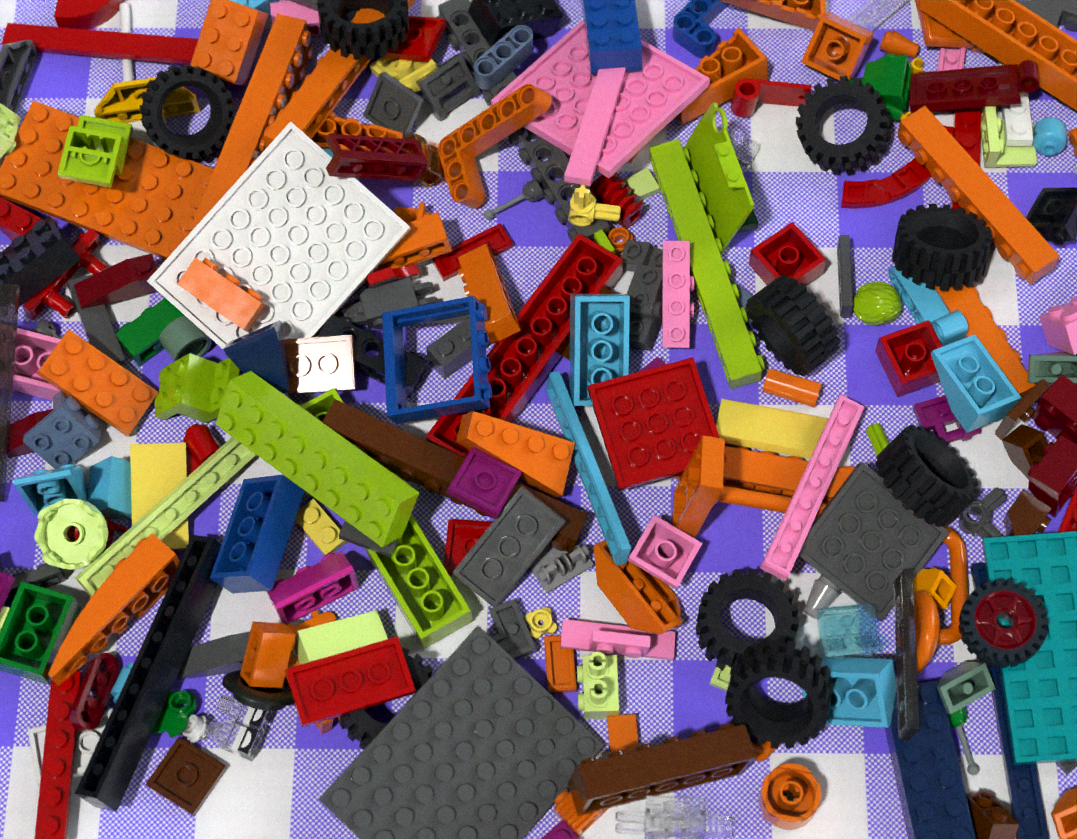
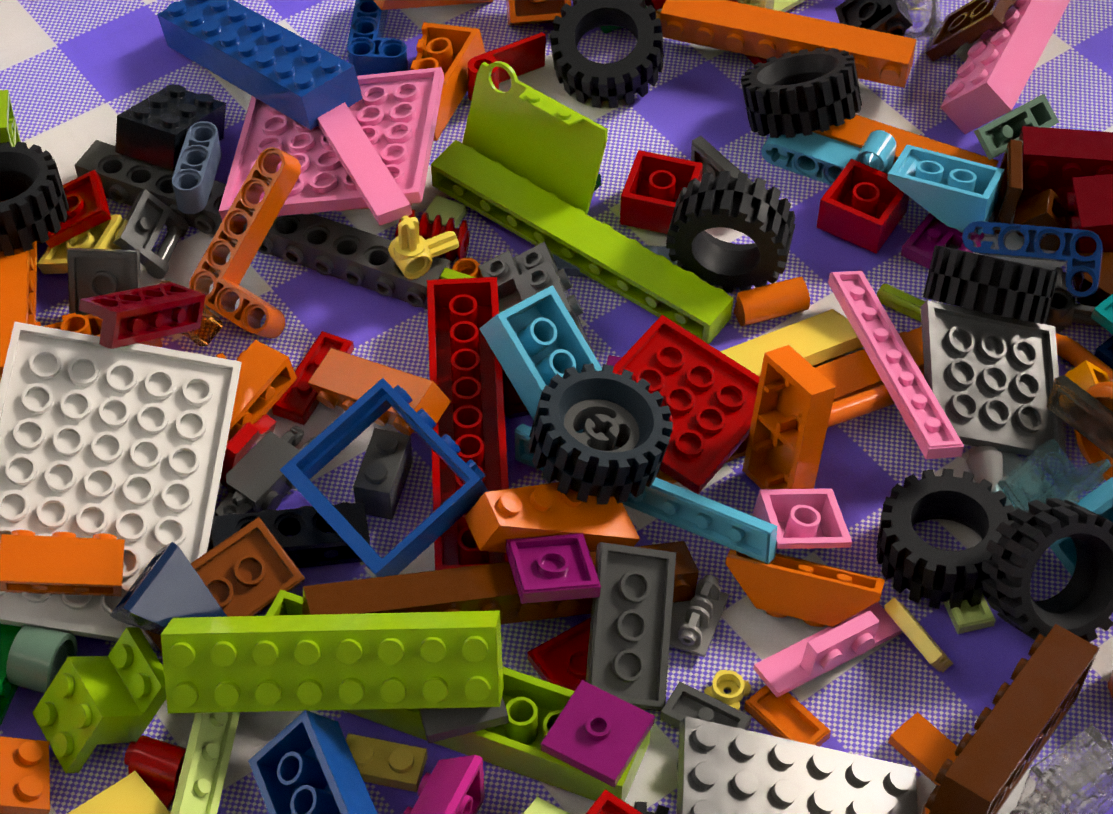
camera: 40 degrees left, 15 degrees down
hinge [484,179,544,220] -> none
yellowish green brick [577,652,619,719] -> none
bright pink bracket [662,241,694,348] -> none
red tile [841,126,954,209] -> none
lime hair [853,281,903,326] -> none
none -> black wheel [529,364,673,505]
none -> magenta plate [541,680,655,788]
none -> light yellow tile [884,597,953,672]
none -> blue beam [962,221,1103,299]

